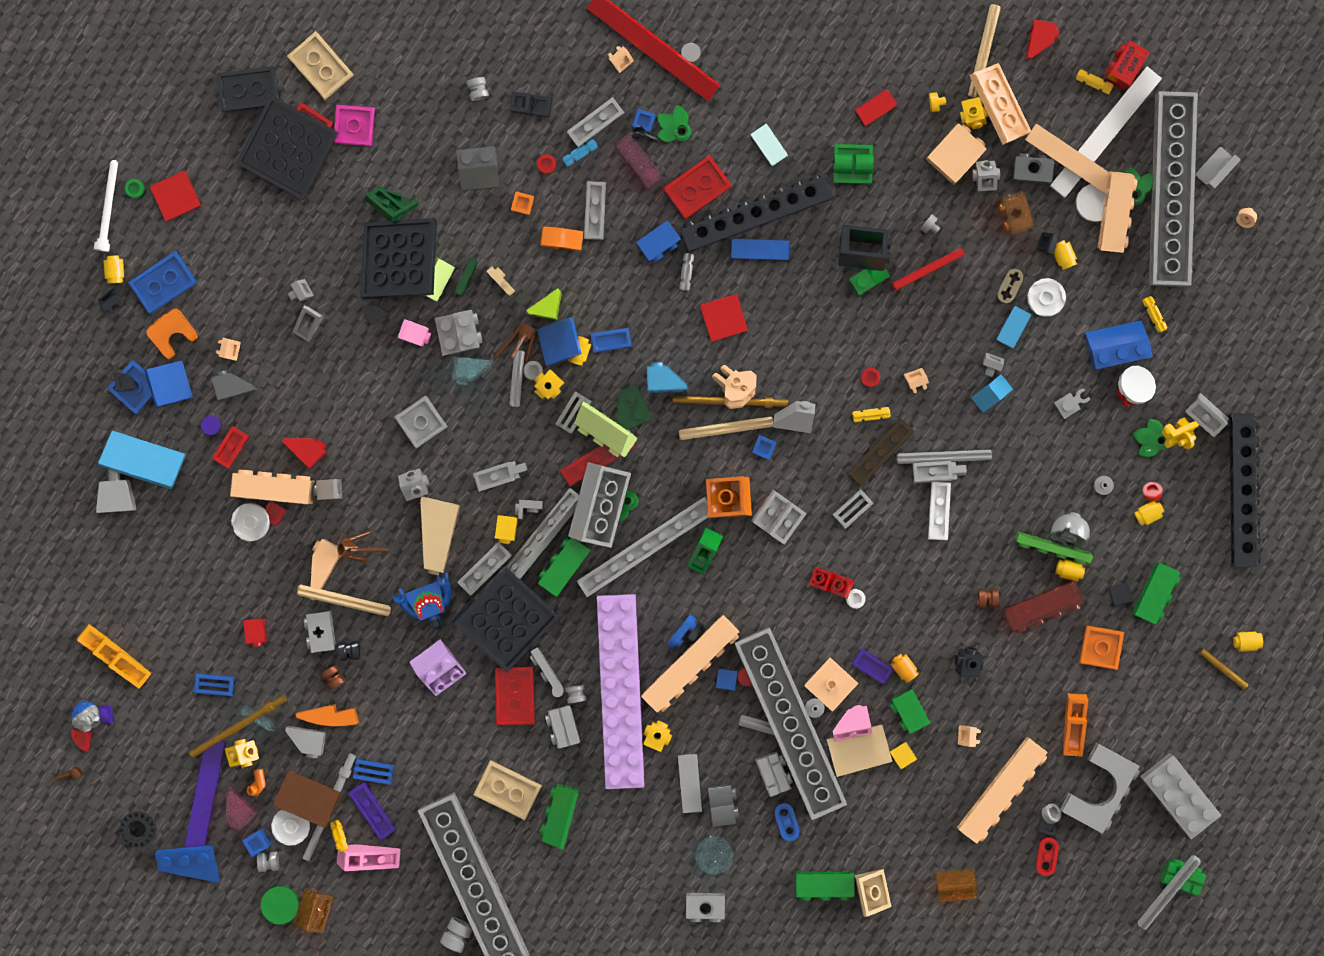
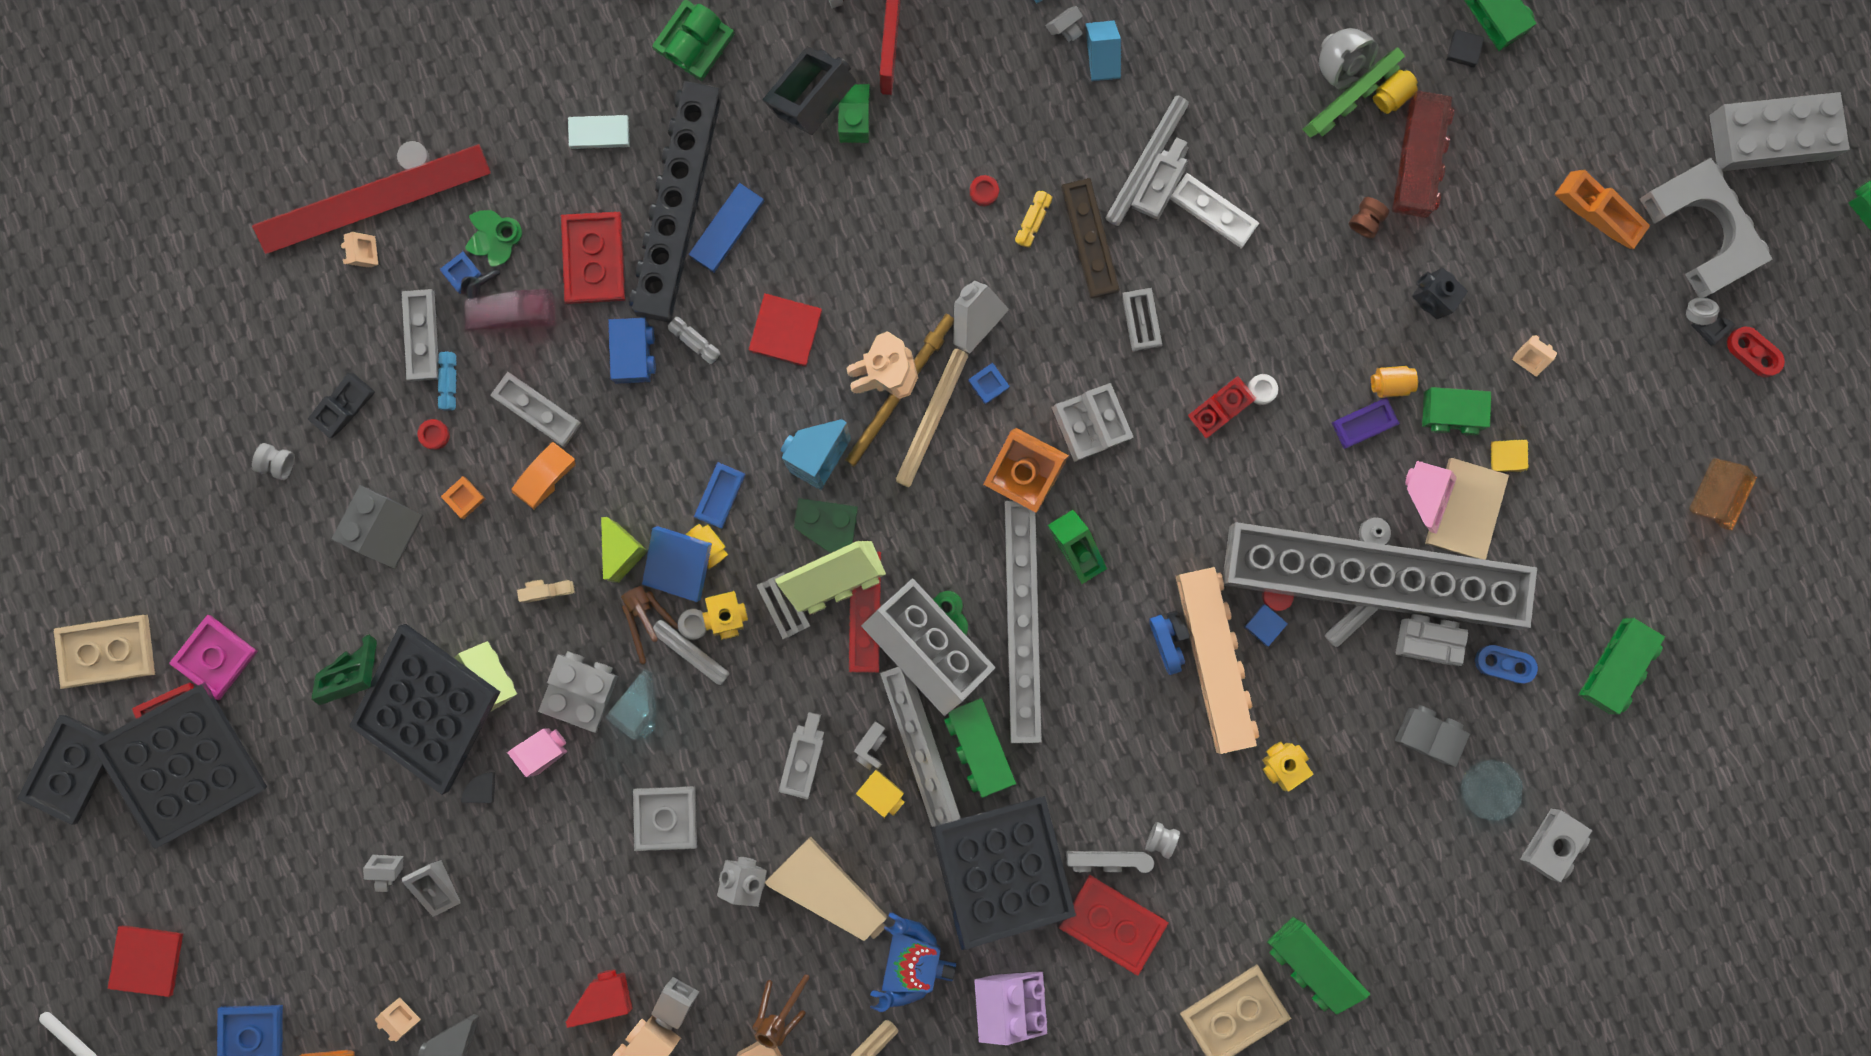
camera: 60 degrees left, 5 degrees down
green tile [125,179,145,199] -> none
dark green tile [455,257,478,296] -> none
light grey plate [457,542,512,596] -> none
light grey brick [545,704,580,749] -> none
lavender brick [597,594,644,789] -> none
light grey tile [678,754,702,813] -> none
light nougat plate [804,657,858,712] -> none
tan slope [854,869,891,917] -> none
light nougat tile [904,368,929,393] -> none
light nougat brick [957,737,1048,843] -> none
orange tile [1079,625,1124,670] -> none

